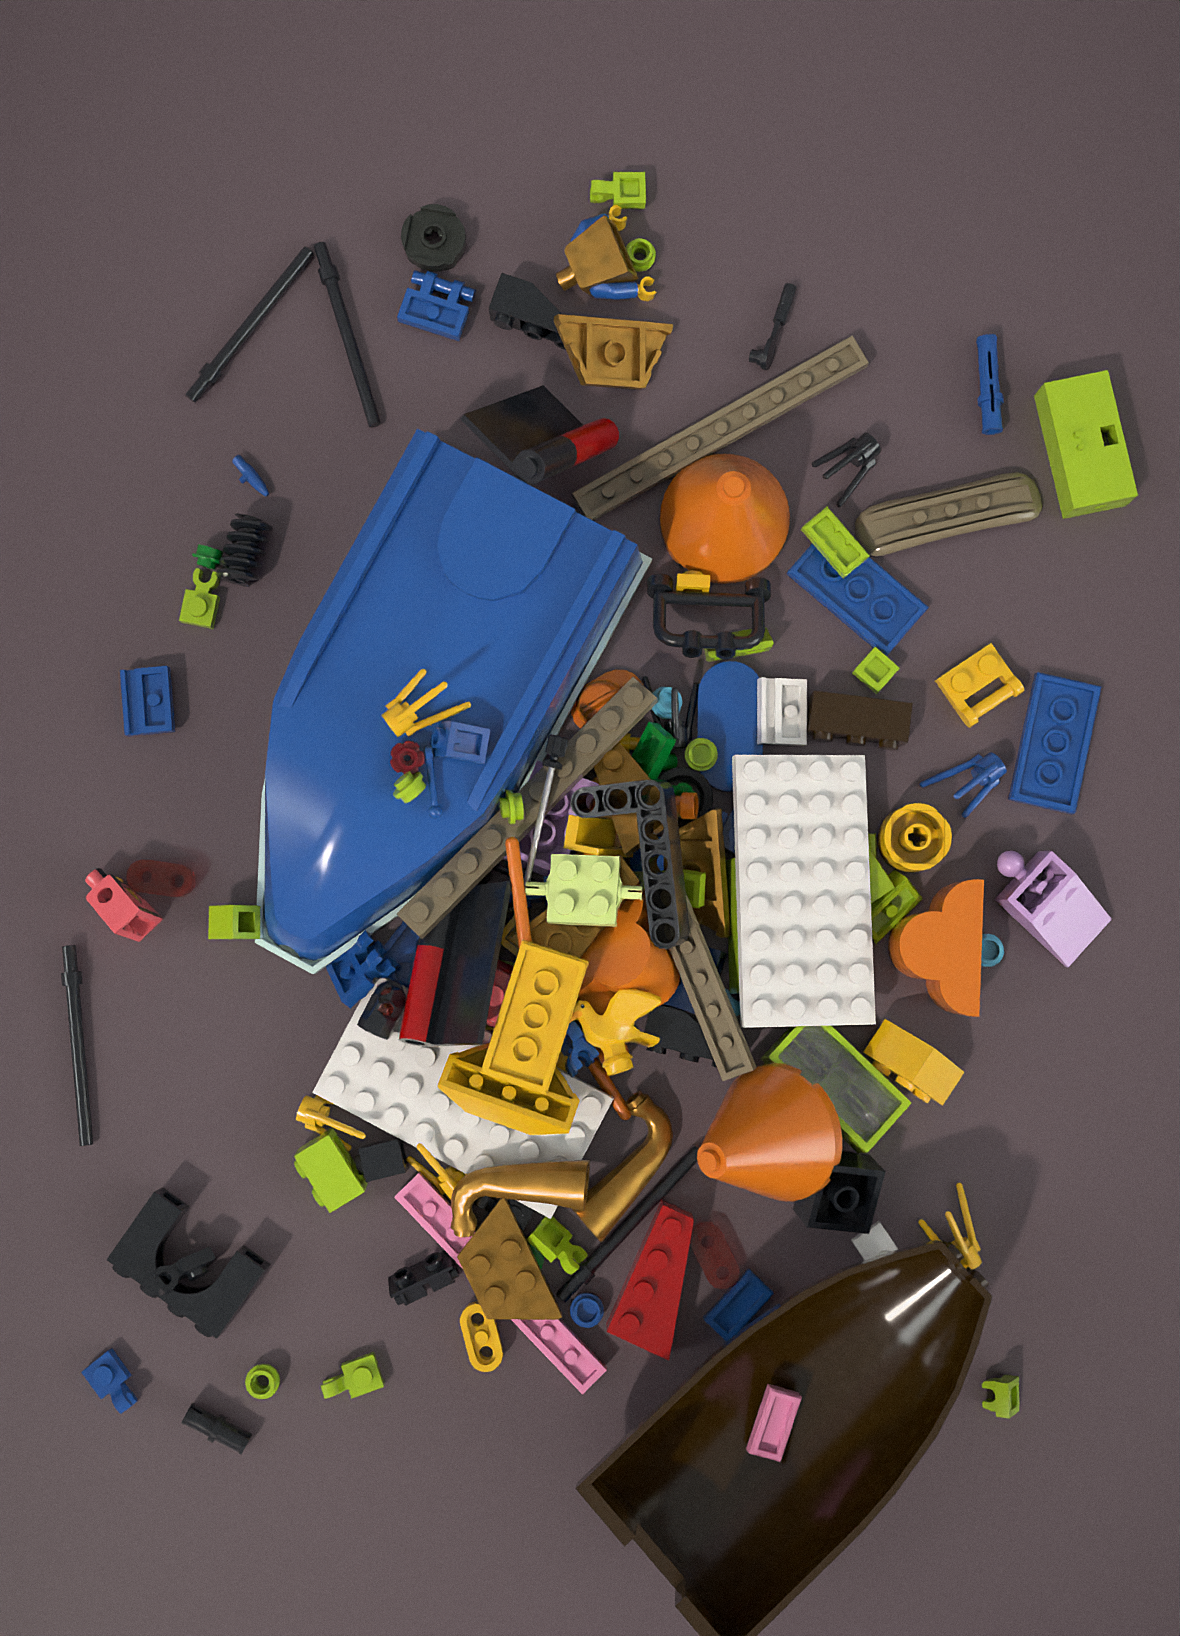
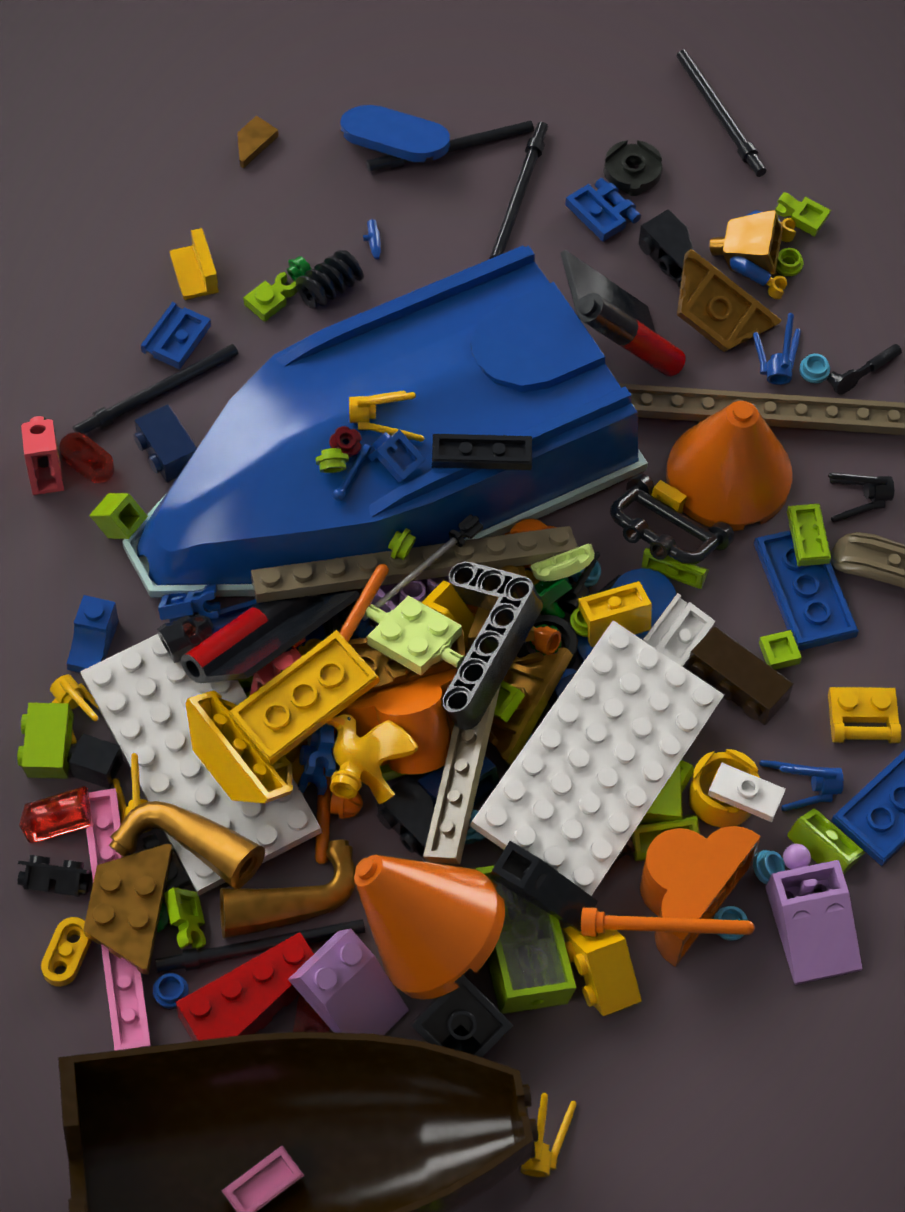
camera: 30 degrees right, 25 degrees down
none -> clear red slope [19,786,91,843]
none -> blue arch [66,595,119,673]
none -> black bar [72,344,238,438]
none -> dark blue brick [133,404,197,482]
none -> yellow panel [170,228,219,300]
none -> pearl gold tile [237,116,279,168]
none -> lavender slope [288,929,409,1035]
none -> blue tile [340,105,450,162]
none -> black tile [432,434,532,470]
none -> black slope [489,841,598,932]
none -> yellowish green tile [530,543,595,581]
none -> yellow panel [578,581,652,647]
none -> orange piece [581,907,755,937]
none -> black bar [676,50,767,177]
none -> white plate [708,763,786,822]
none -> blue plant [753,313,801,385]
none -> medium azure plate [753,850,785,884]
none -> lime slope [787,808,865,874]
none -> medium azure plate [799,353,830,383]

